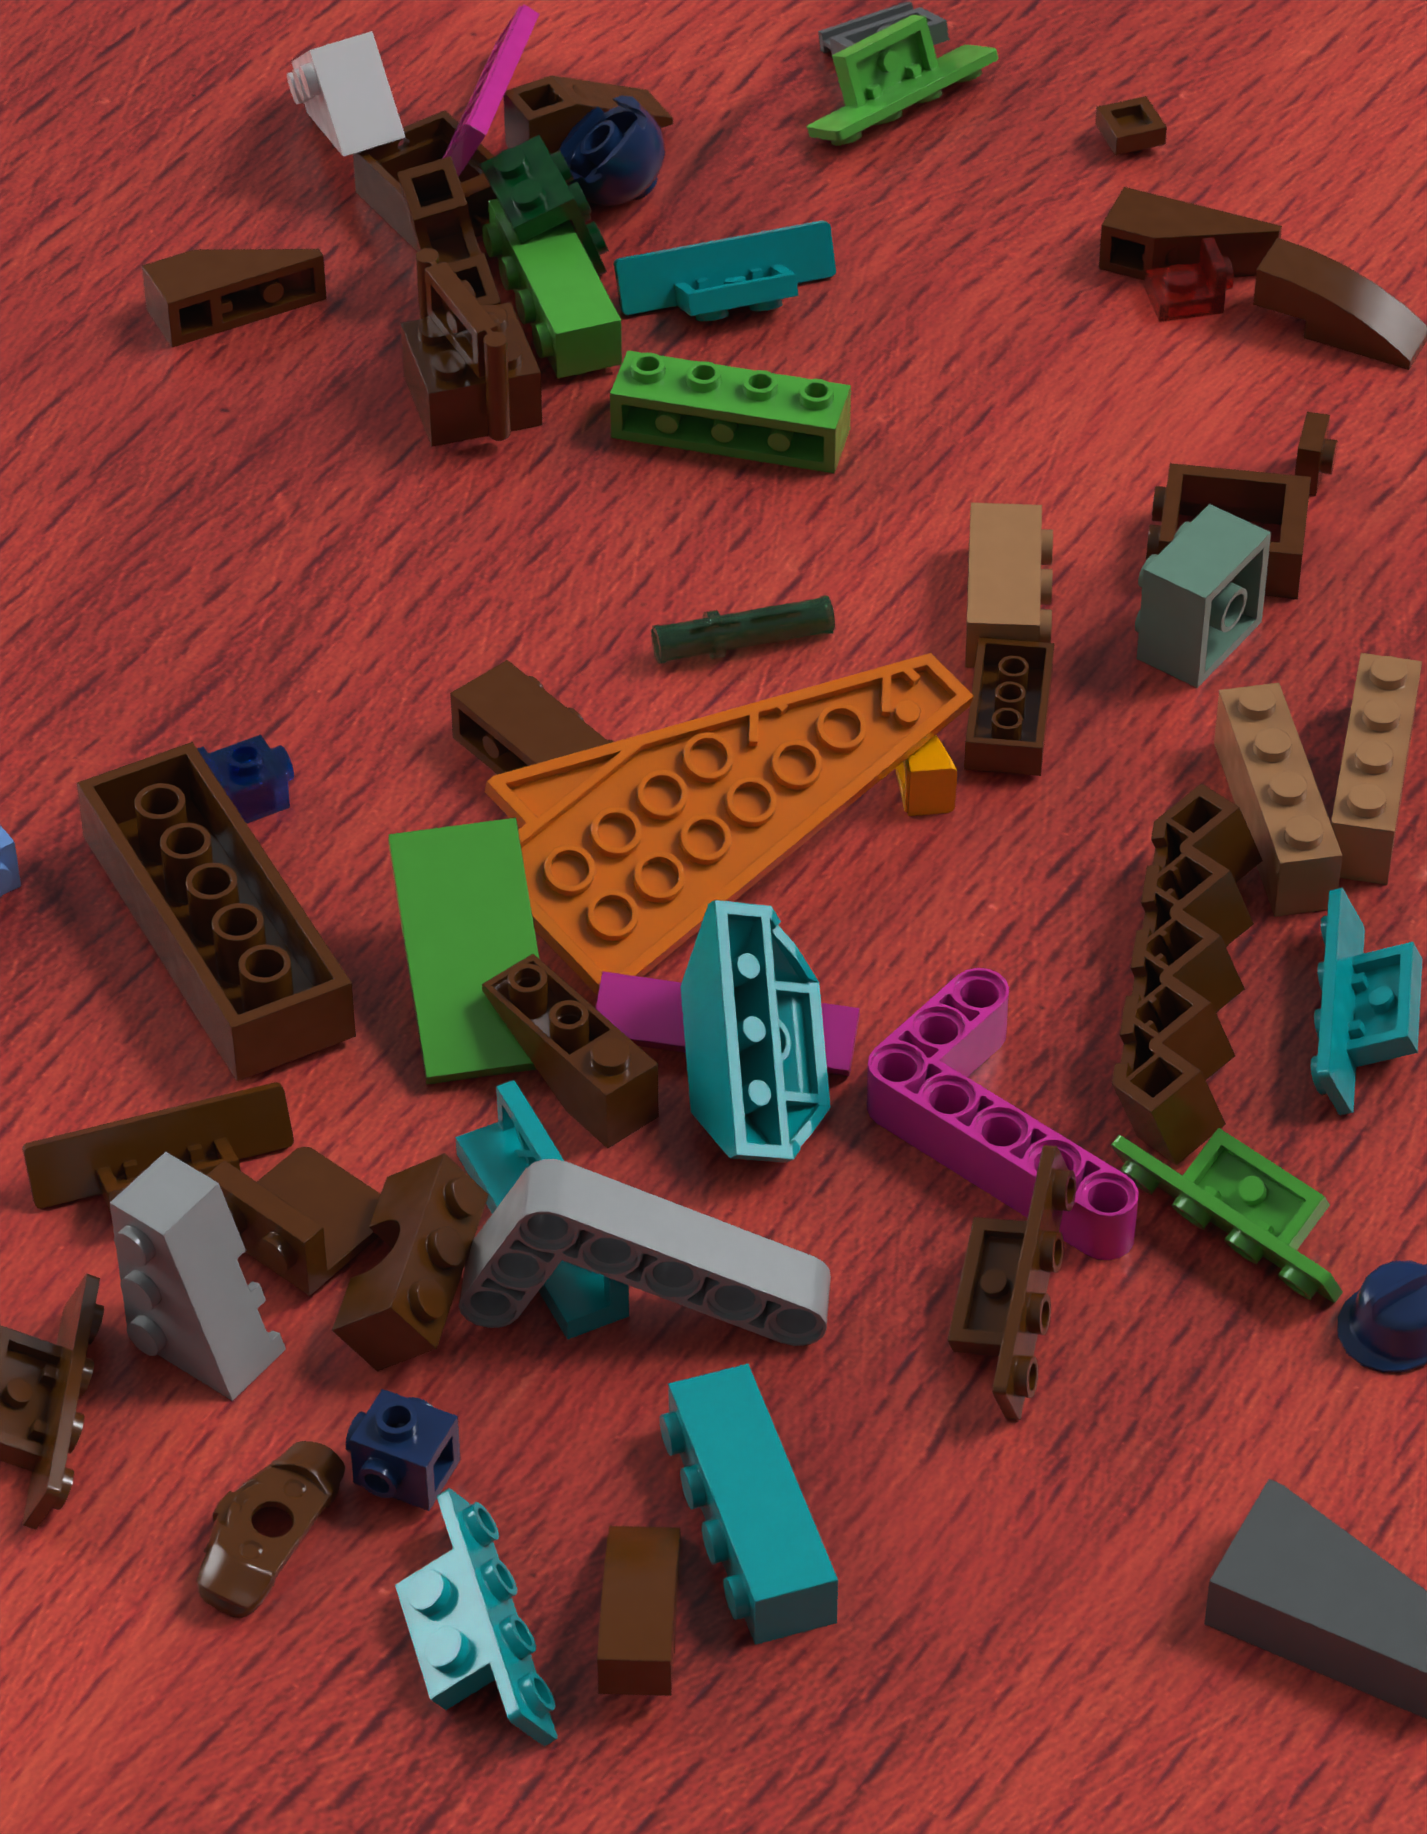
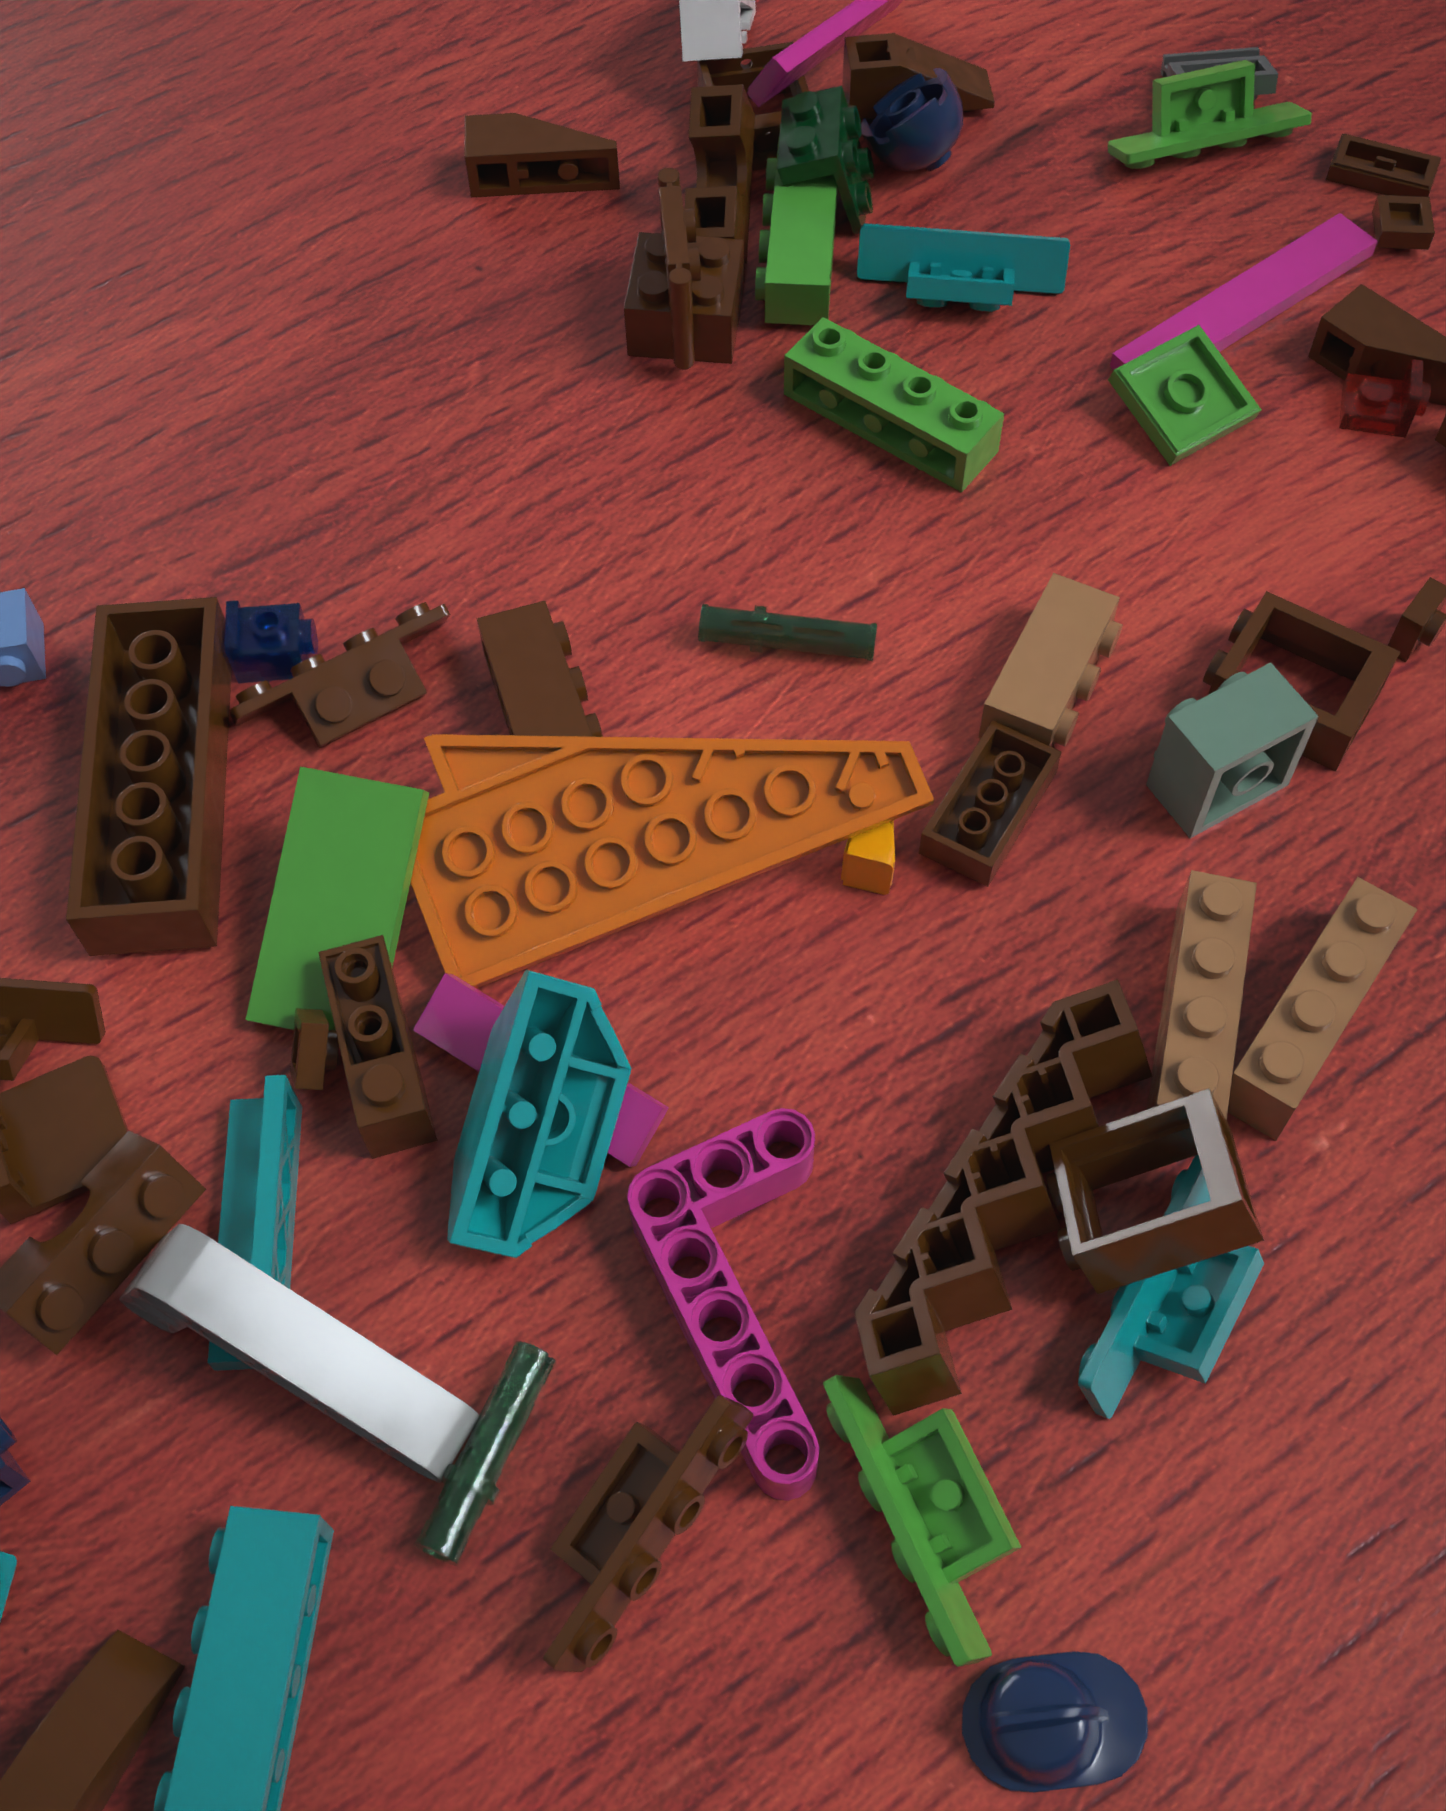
camera: 25 degrees right, 15 degrees up
none -> reddish brown bracket [230,602,450,749]
none -> reddish brown plate [290,1008,339,1090]
none -> clear green pin [414,1341,556,1566]
none -> reddish brown window [1046,1088,1264,1294]
none -> bright green tile [1108,325,1262,466]
none -> dark pink tile [1110,213,1378,370]
none -> reddish brown tile [1326,134,1441,197]

